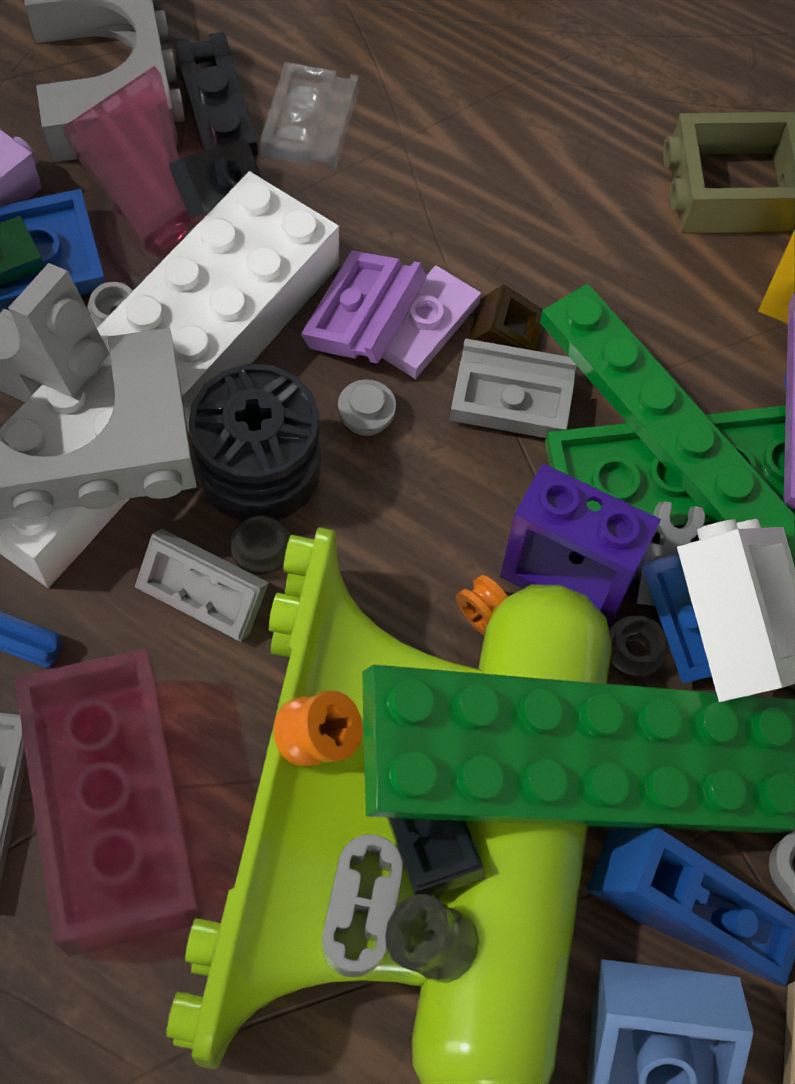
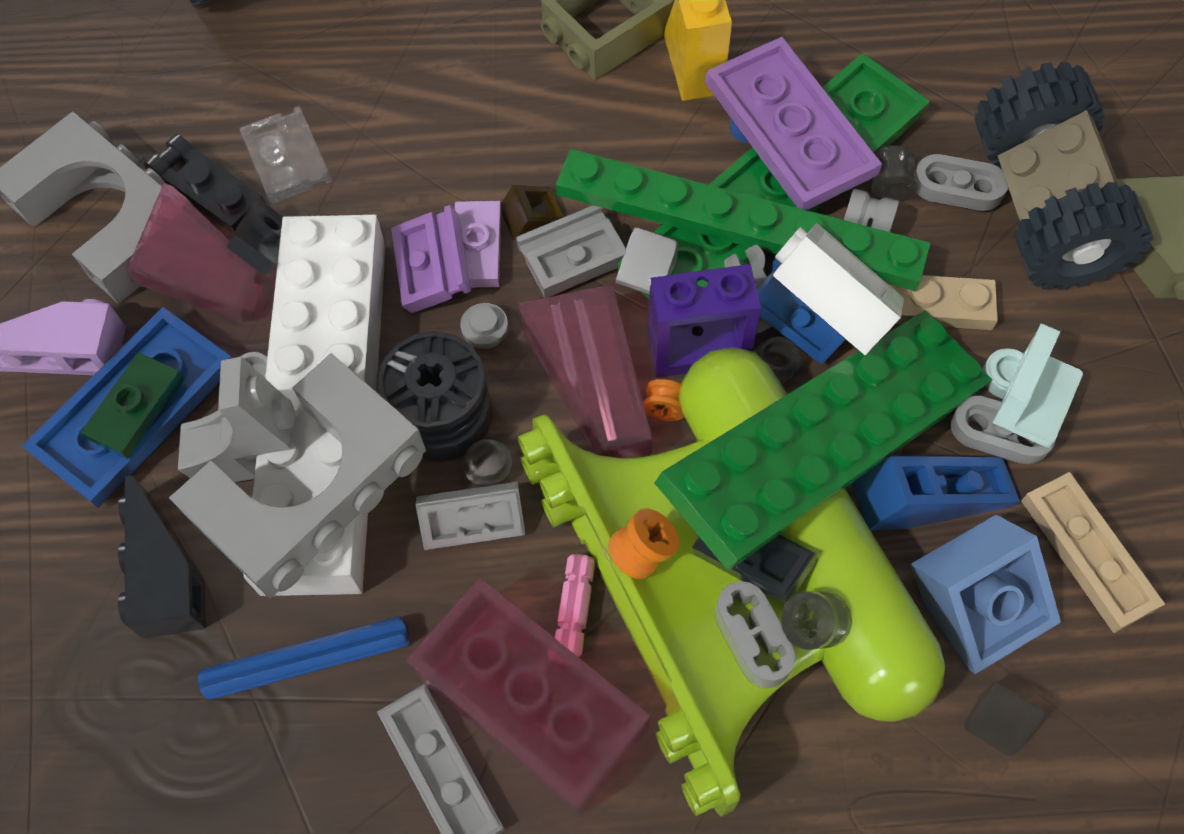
camera: 30 degrees left, 0 degrees up
none -> clear pink slope [518,285,652,458]
none -> bright pink axle [553,554,595,658]
none -> light grey slope [616,228,678,294]

